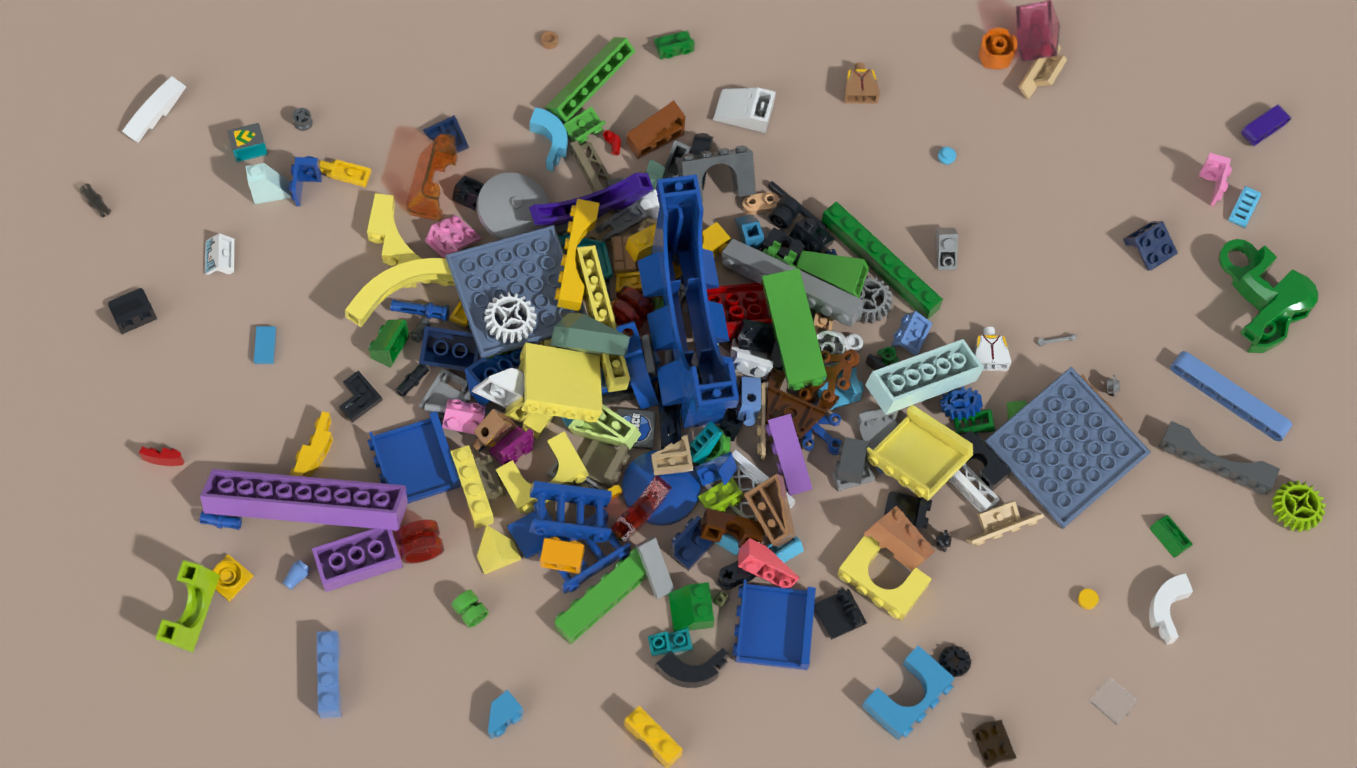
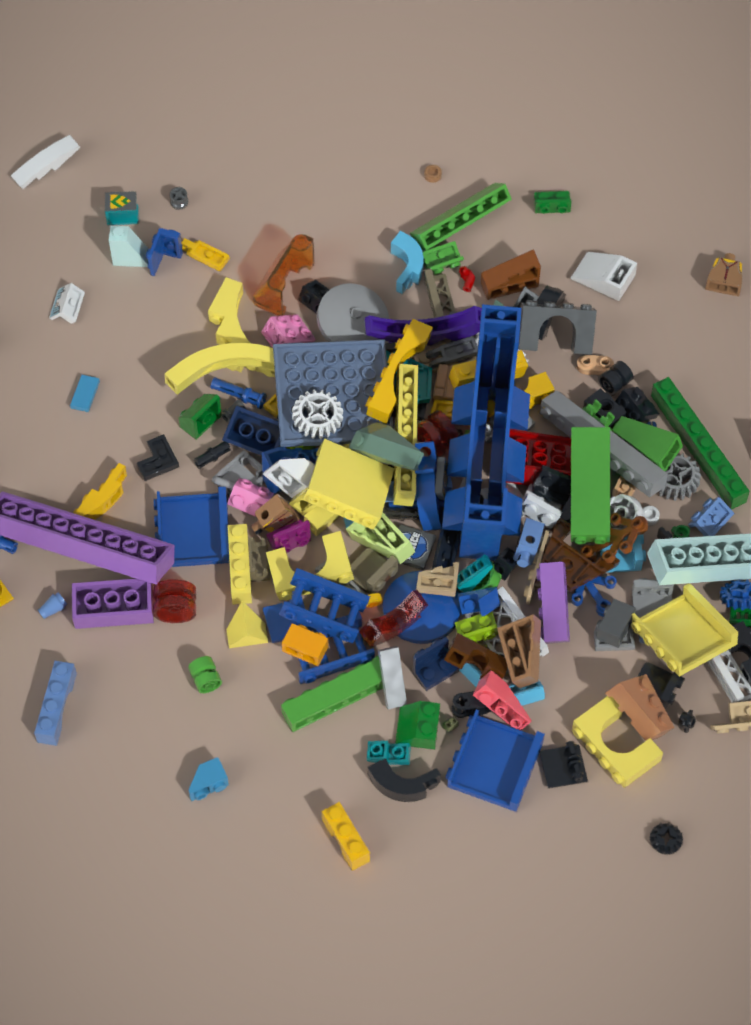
camera: 20 degrees right, 5 degrees down
dark blue wing [423,115,470,155] -> none
dark azure slope [735,214,764,249] -> none
black bar [768,181,828,230] -> none
dark azure arch [862,645,955,740] -> none
dark brown bracket [972,720,1016,768] -> none

